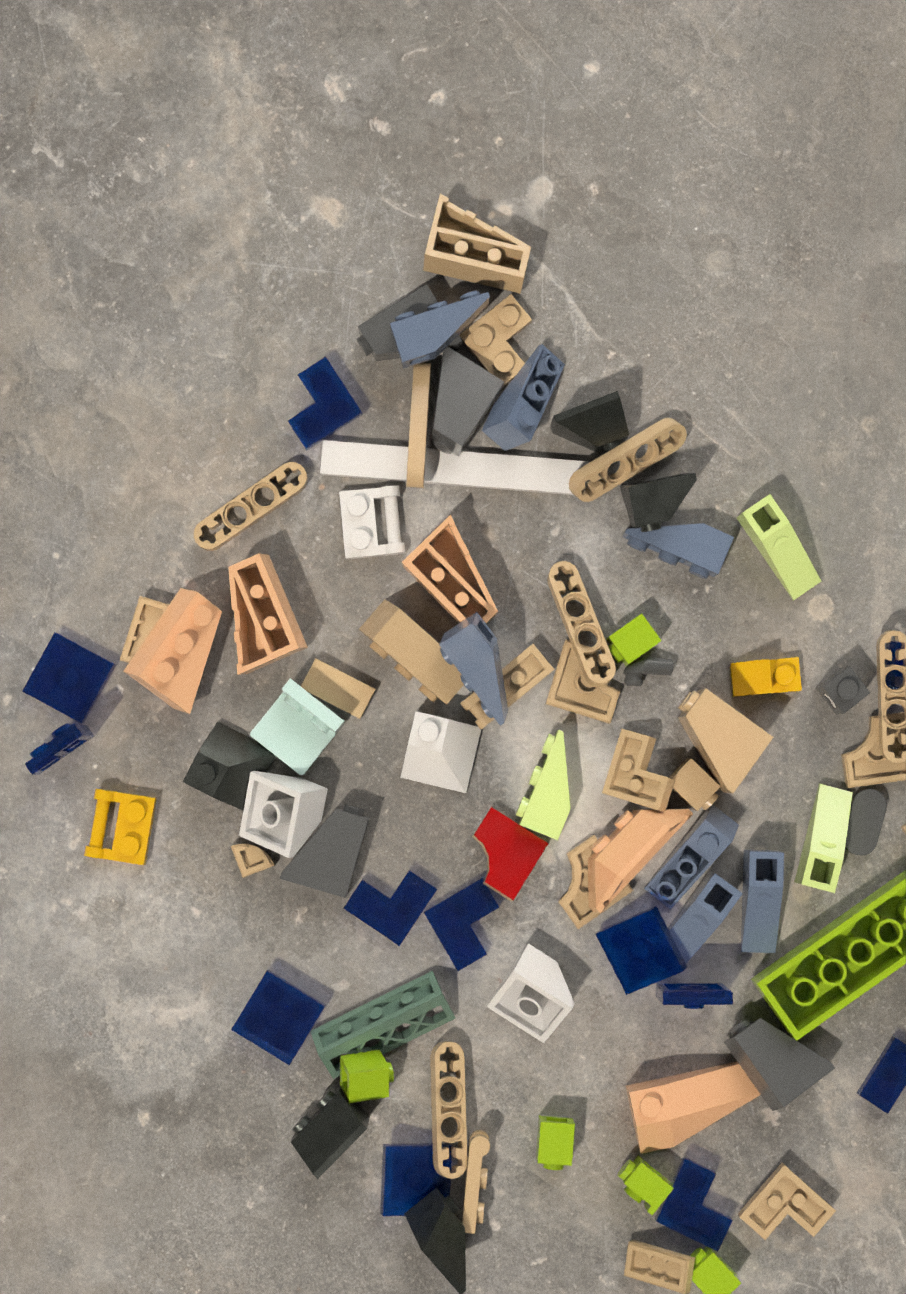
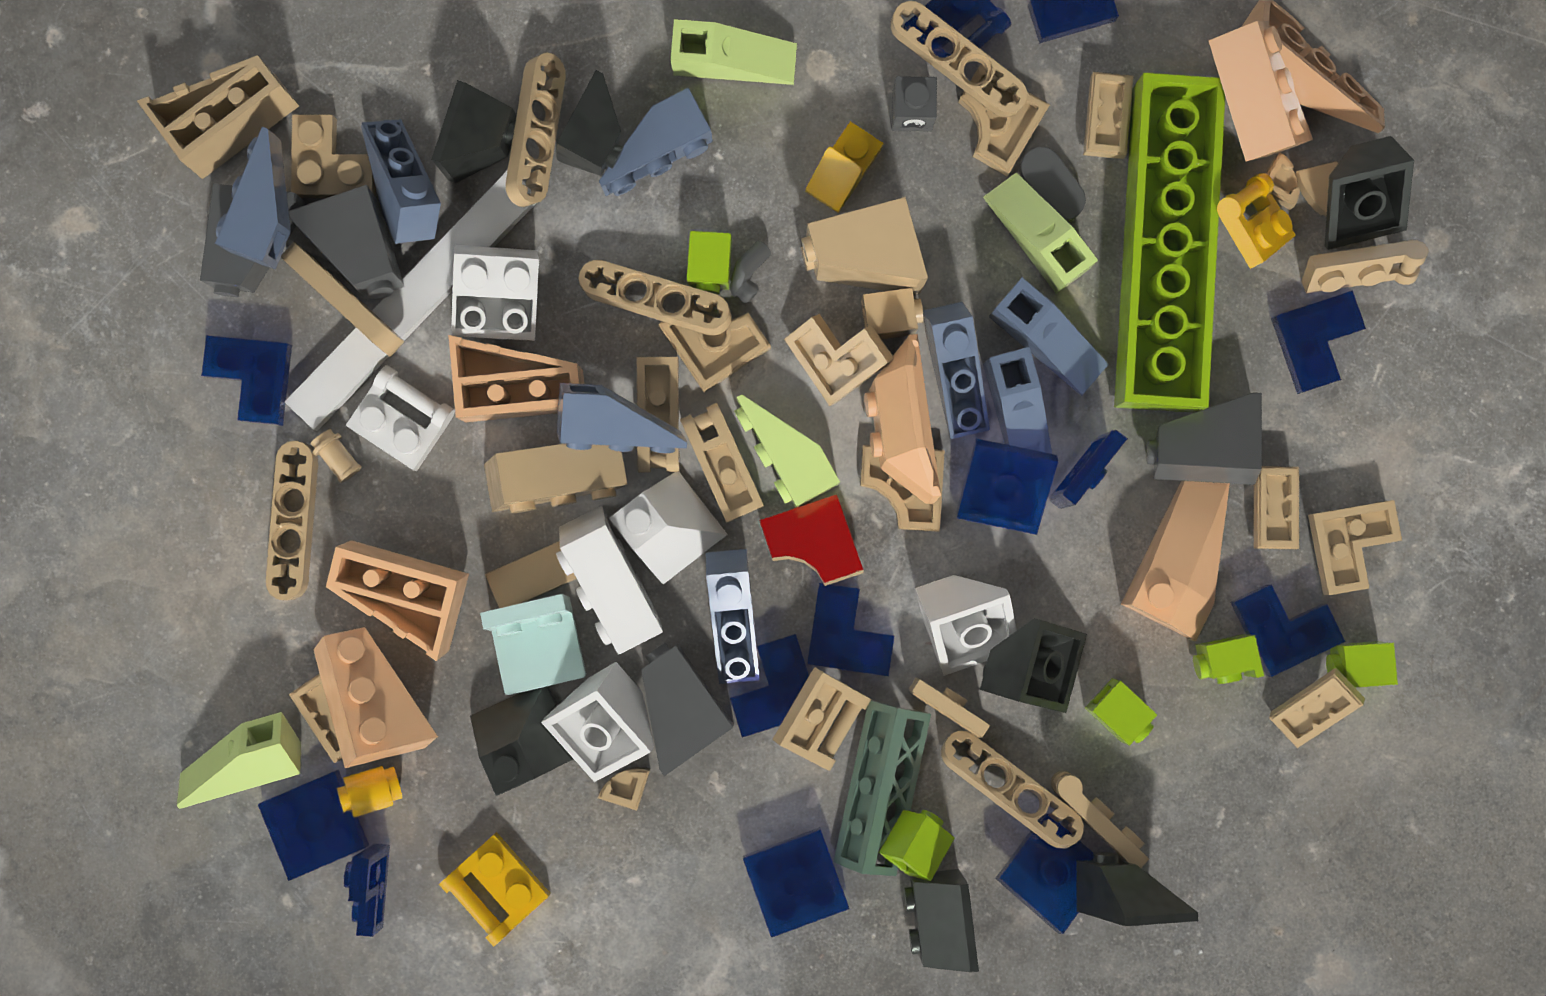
camera: 45 degrees left, 0 degrees up
none -> yellowish green slope [177,712,301,809]
none -> tan pin [310,429,362,483]
none -> yellow brick [337,766,402,818]
none -> white slope [451,245,539,341]
none -> white wedge [556,505,663,655]
none -> tan plate [680,403,764,523]
none -> sand blue slope [706,549,760,684]
none -> tan plate [772,667,871,771]
none -> tan plate [909,677,990,738]
none -> pearl dark grey slope [980,618,1087,713]
none -> tan plate [1254,466,1299,549]

